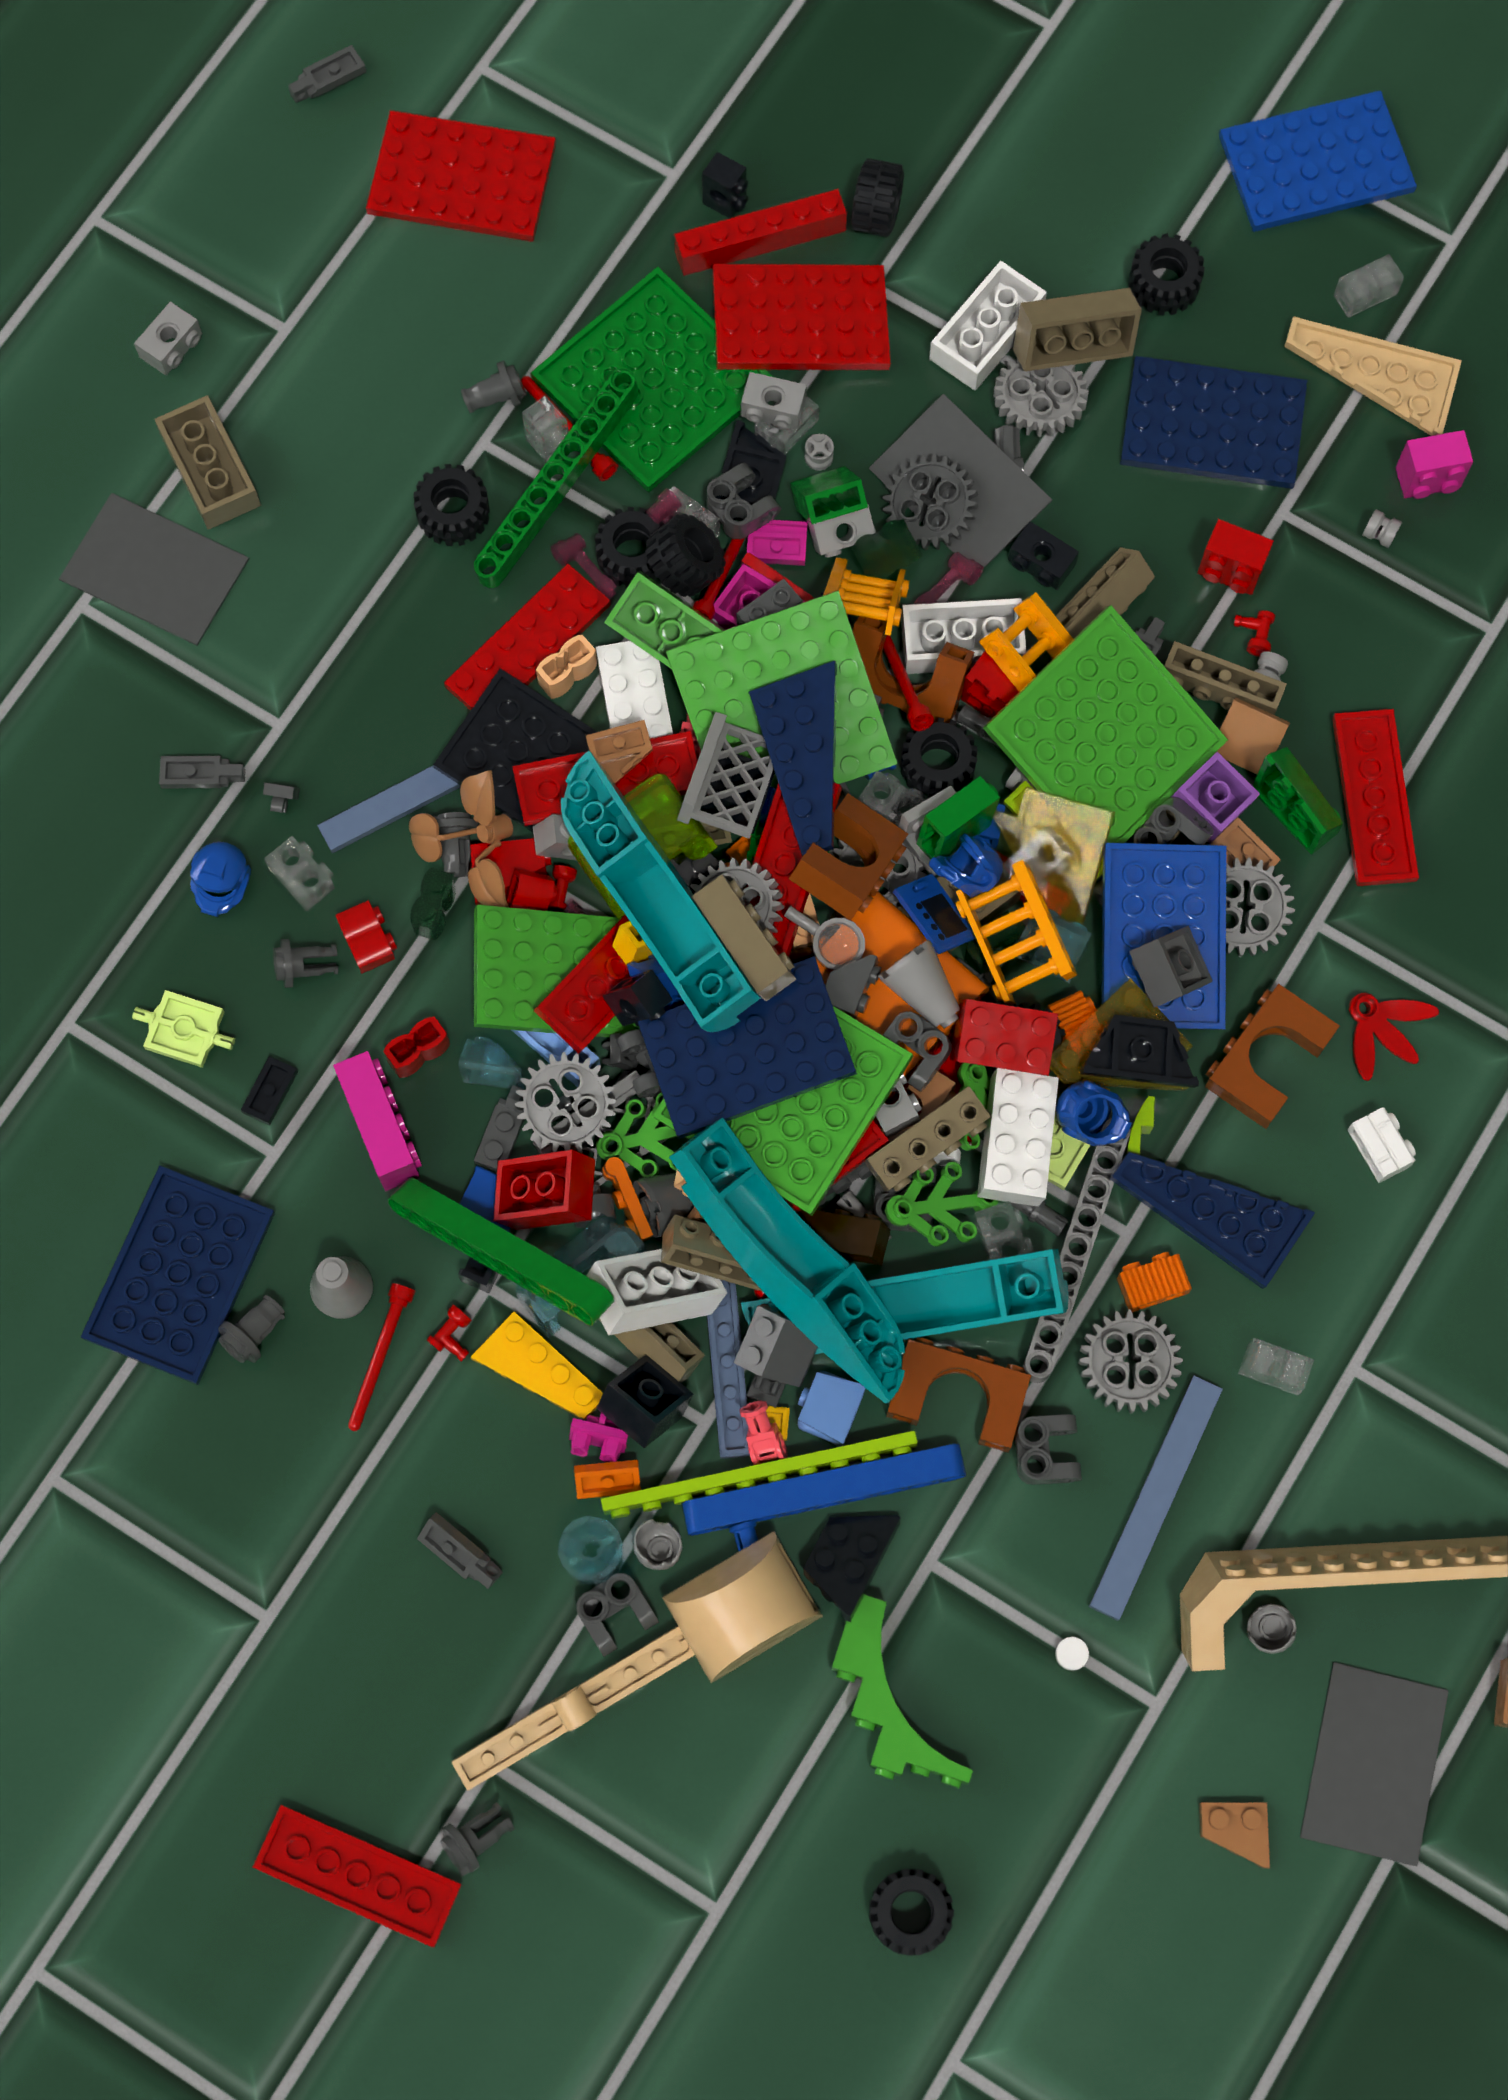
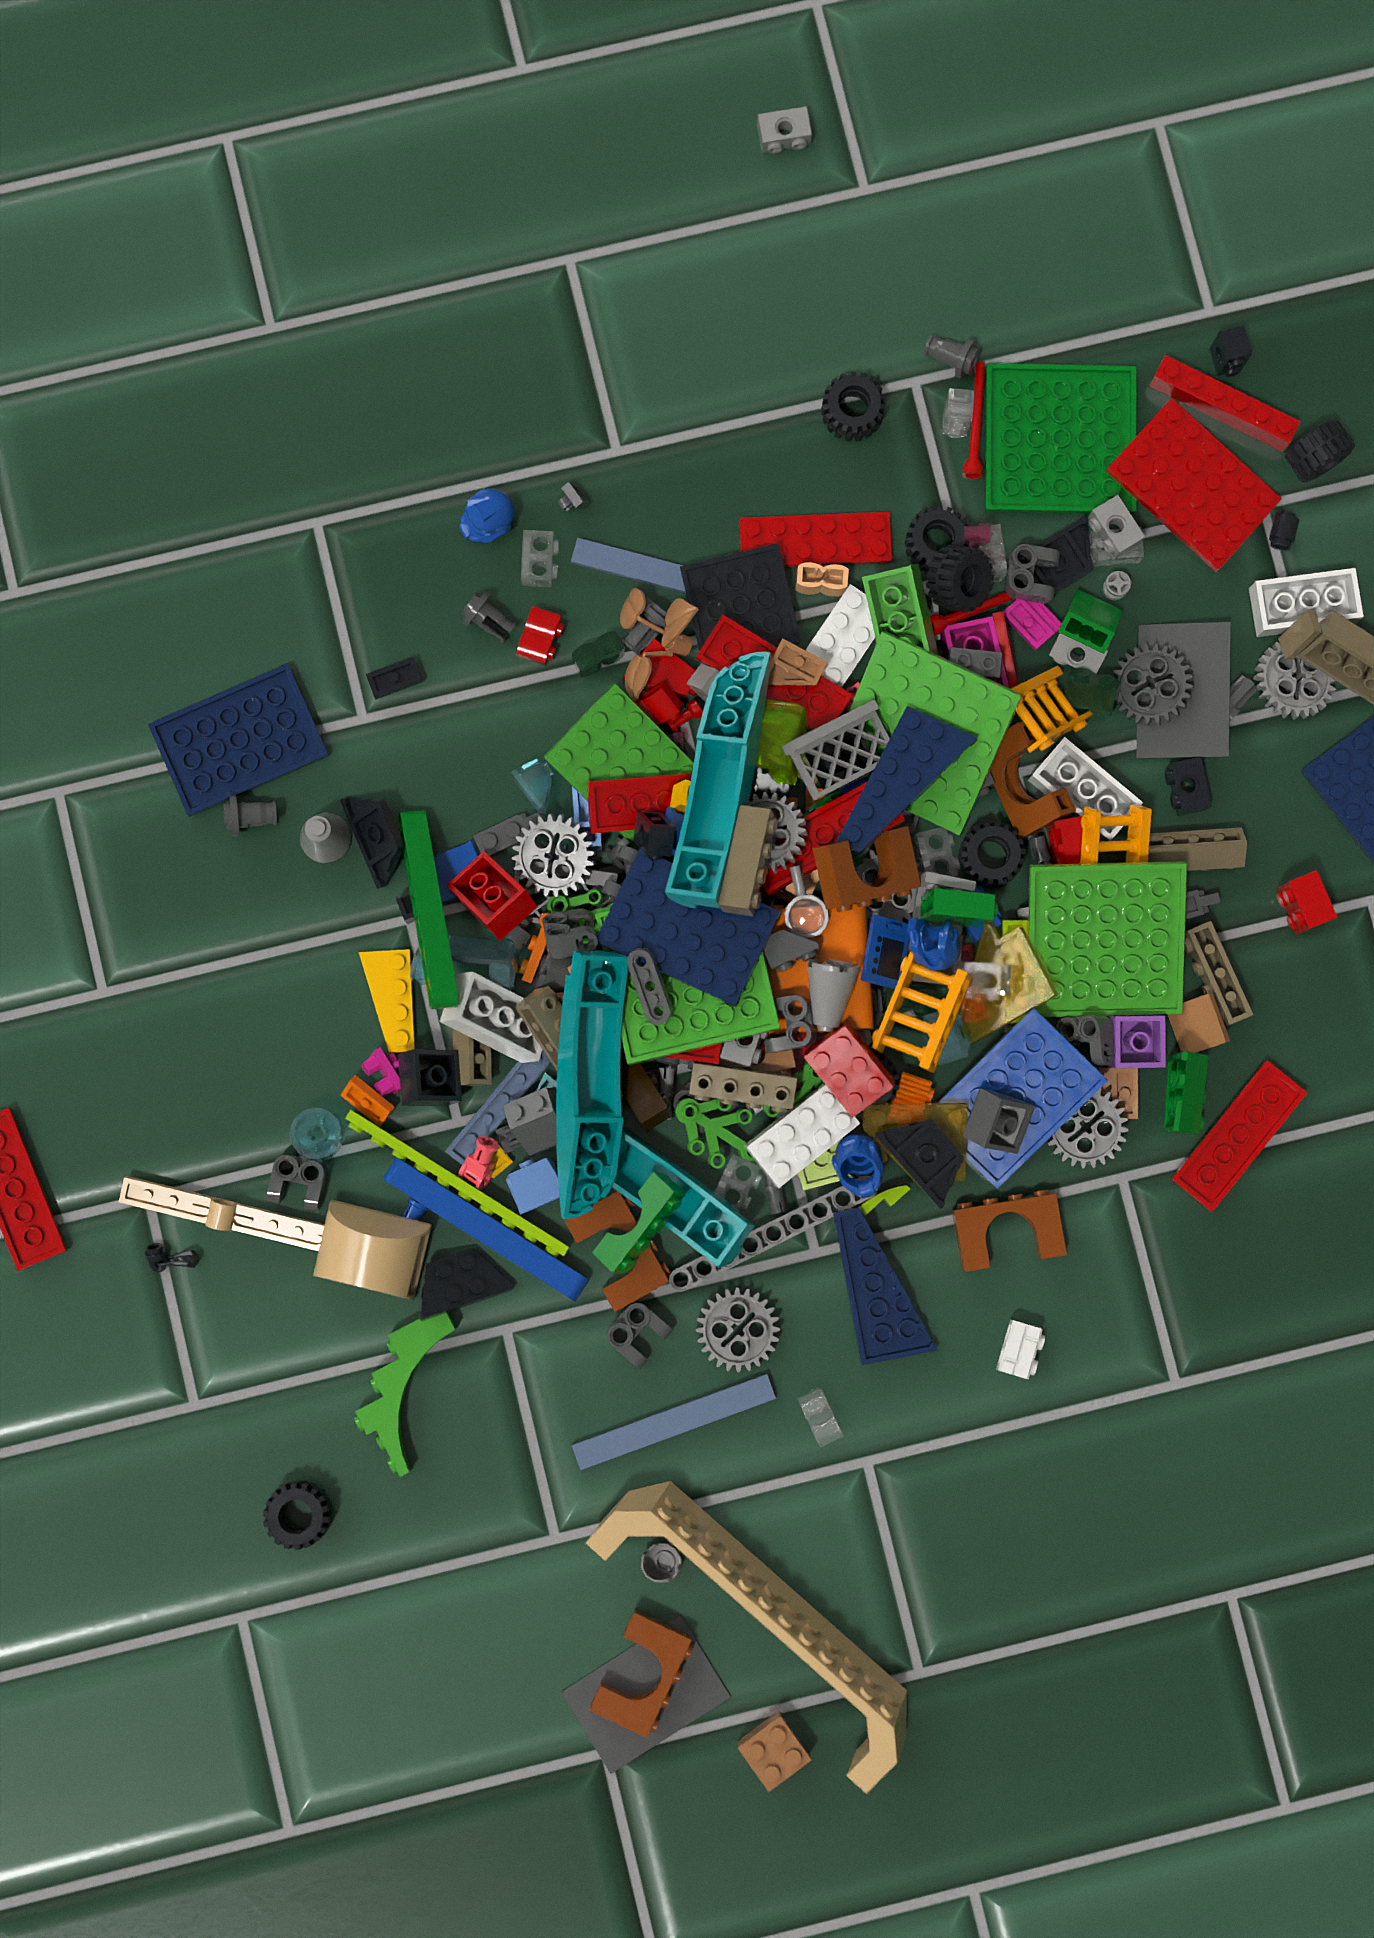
camera: 40 degrees right, 10 degrees up
dark grey piece [59,493,249,646] -> none
yellowish green plate [132,990,235,1068] -> none
dark tan brick [154,395,261,530] -> none
dark grey hinge [159,756,246,789] -> none
dark grey hinge [288,45,366,103] -> none
dark pink brick [333,1051,422,1192] -> none
red piece [348,1283,416,1431] -> none
red plate [366,110,556,242] -> none
red brick [383,1016,450,1078] -> none
dark grey hinge [417,1512,503,1589] -> none
red piece [426,1305,472,1362] -> none
dark grey piece [440,1802,514,1876] -> none
green beam [474,368,639,588] -> none
clear pink brick [551,533,617,599] -> none
light grey hair [633,1519,683,1570] -> none
red piece [883,635,934,731] -> none
clear pink brick [914,552,983,604] -> none
white tile [1055,1637,1089,1671] -> none
orange brick [1117,1252,1192,1312] -> none
medium nougat wing [1199,1802,1270,1868] -> none
red piece [1234,610,1275,657] -> none
light grey wheel [1255,652,1289,681] -> none
red plant [1349,993,1439,1081] -> none
none -> black piece [145,1243,199,1272]
none -> black wing [340,797,405,889]
none -> dark grey piece [542,909,598,959]
none -> dark orange arch [589,1609,694,1738]
none -> green arch [592,1172,686,1274]
none -> dark grey plate [627,948,673,1025]
none -> black brick [1269,511,1300,551]
none -> dark tan tile [1278,610,1322,660]

